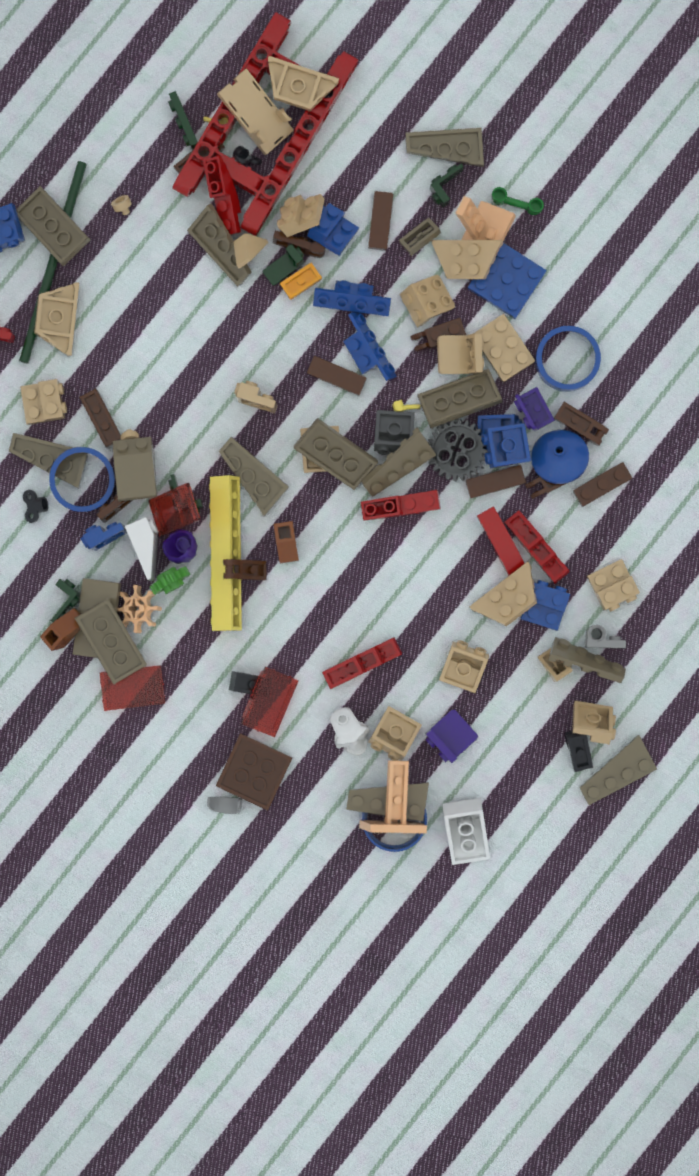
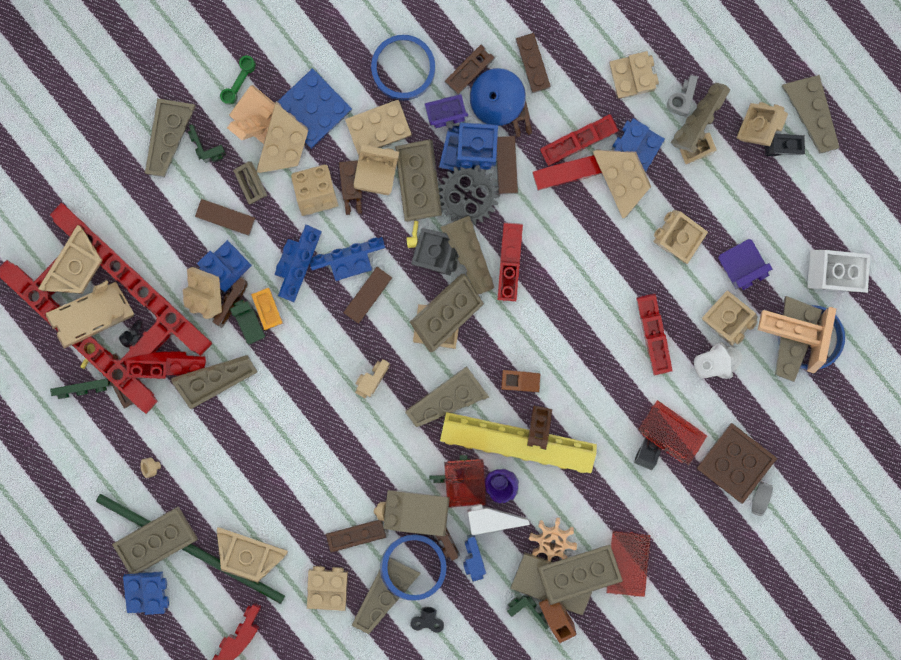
camera: 80 degrees left, 0 degrees up
bright green gear [150,566,191,595] -> none
tan slope [233,233,268,269] -> none

